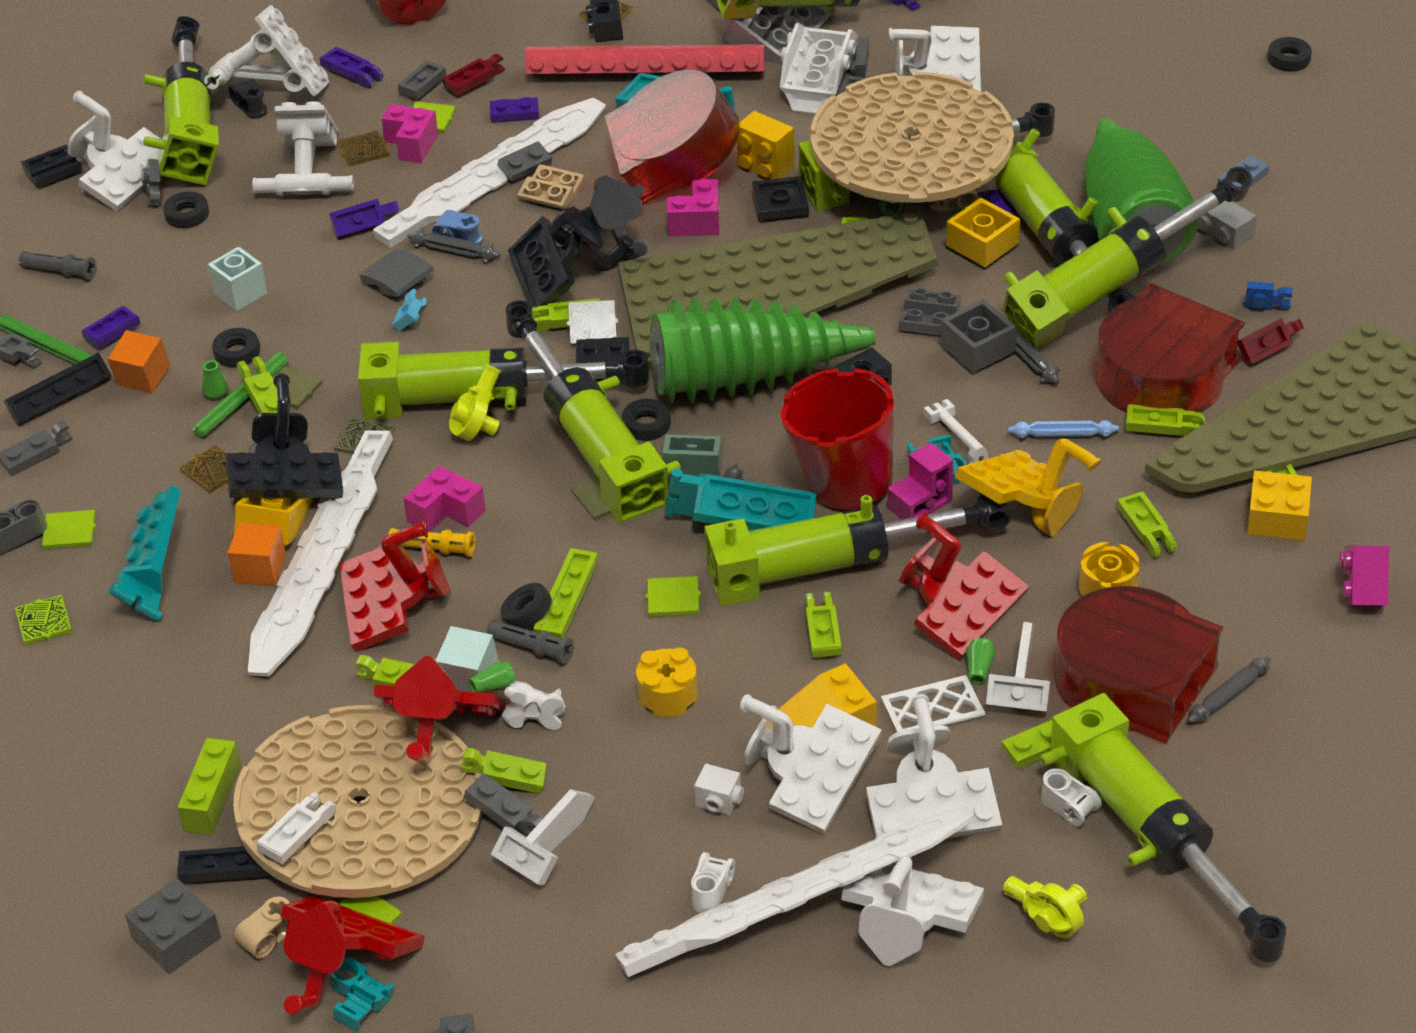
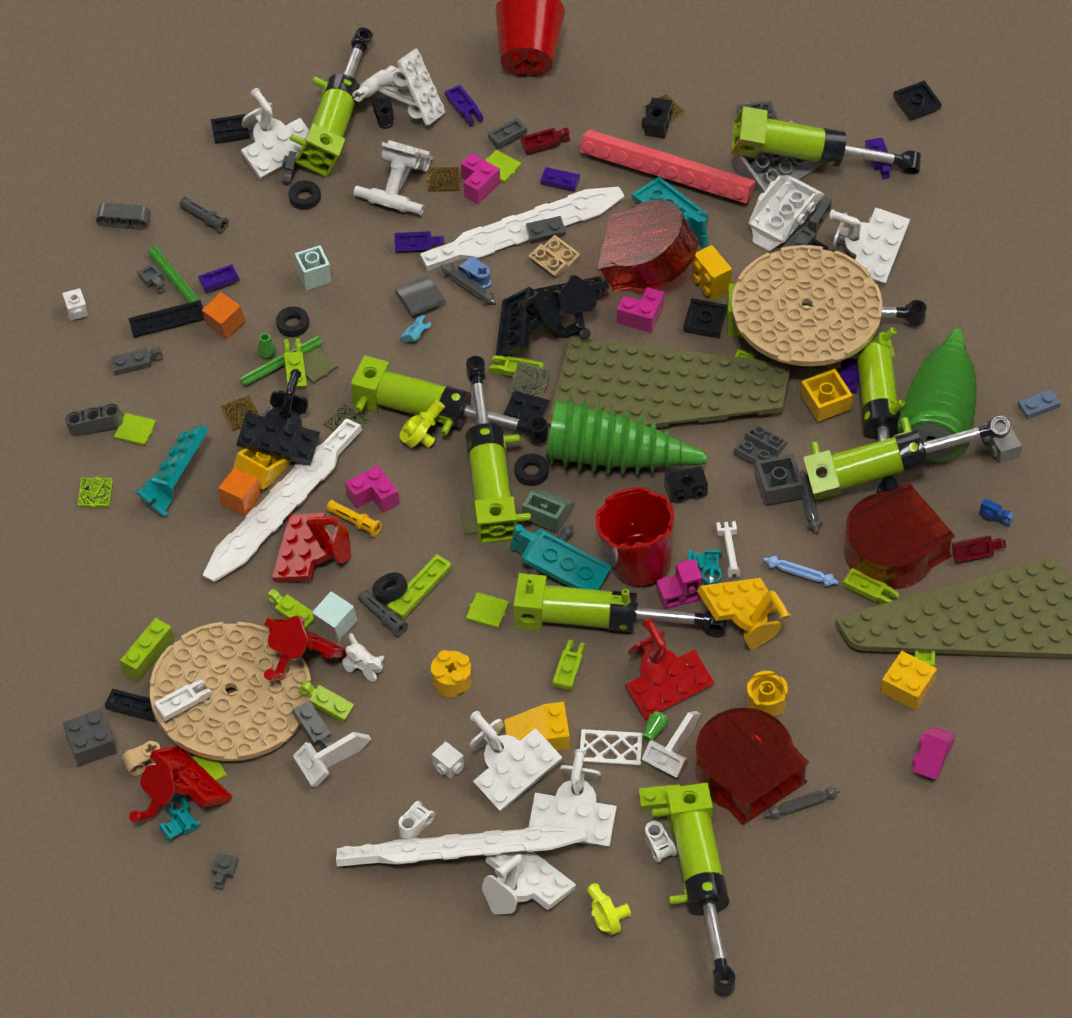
camera: 20 degrees right, 10 degrees up
bright green cone [468,661,515,693] -> none
lime hinge [1116,492,1177,558] -> none

